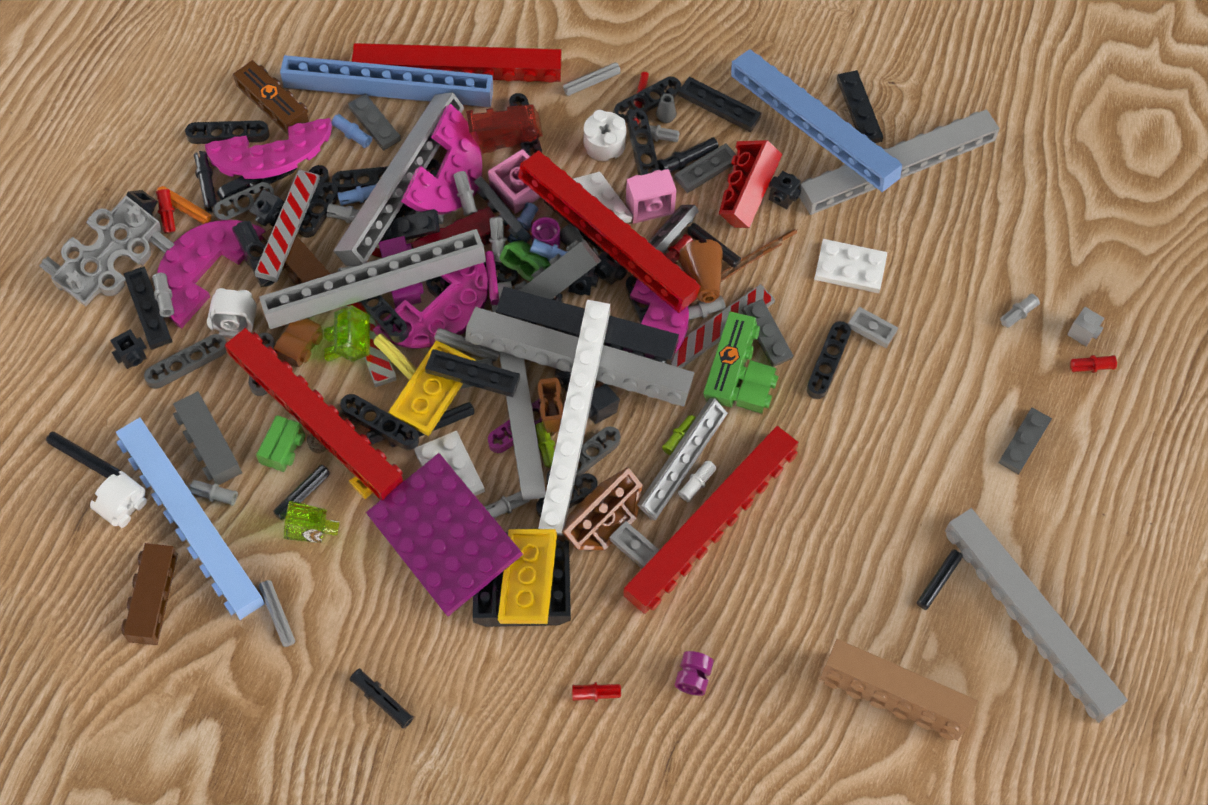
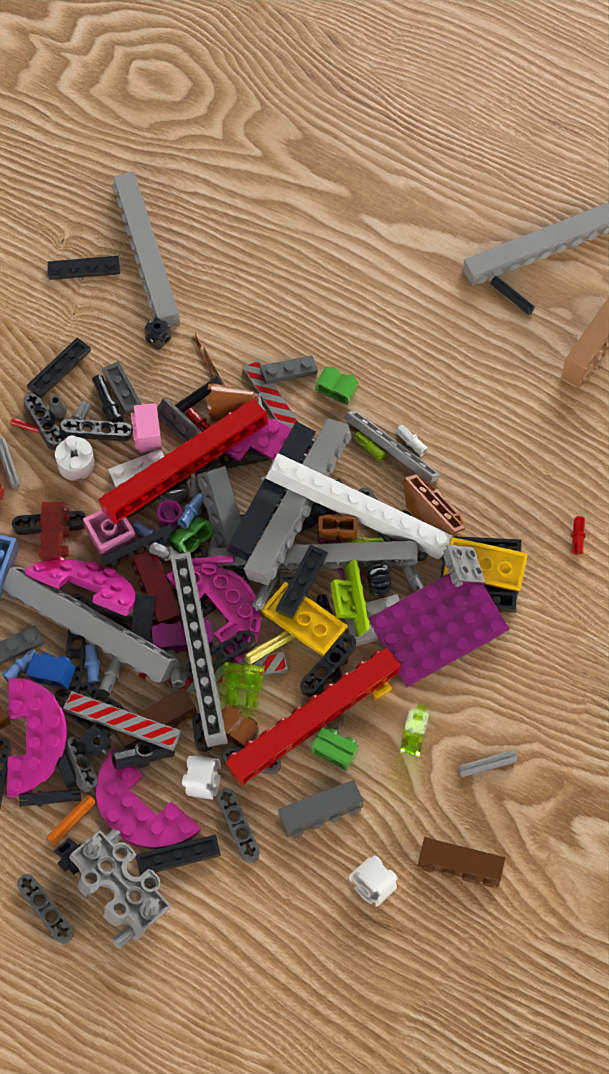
camera: 80 degrees left, 0 degrees up
black axle [46,431,121,478] -> none
black brick [110,329,147,369] -> none
light blue brick [116,417,265,620] -> none
light grey pin [152,273,174,317] -> none
red axle [156,189,176,234] -> none
light grey axle [190,480,238,506] -> none
black axle [273,465,330,520] -> none
black pin [350,668,414,729] -> none
light grey axle [454,171,478,216] -> none
light grey plate [609,521,659,568] -> none
red brick [623,425,799,614] -> none
magenta wheel [674,651,714,696] -> none
bright green brick [703,311,760,408] -> none
red wedge [719,140,783,228] -> none
medium blue brick [731,49,902,192] -> none
black beam [807,321,851,399] -> none
white plate [814,239,887,293] -> none
light grey plate [848,307,898,348] -> none
dark grey plate [998,408,1052,474] -> none
light grey axle [1000,294,1040,328] -> none
light grey brick [1067,307,1104,347] -> none
red axle [1070,355,1117,373] -> none
none -> dark grey beam [17,874,73,944]
none -> blue brick [26,653,76,689]
none -> lime bracket [330,559,370,637]
none -> black gear [367,563,391,596]
none -> light grey hinge [443,545,485,587]

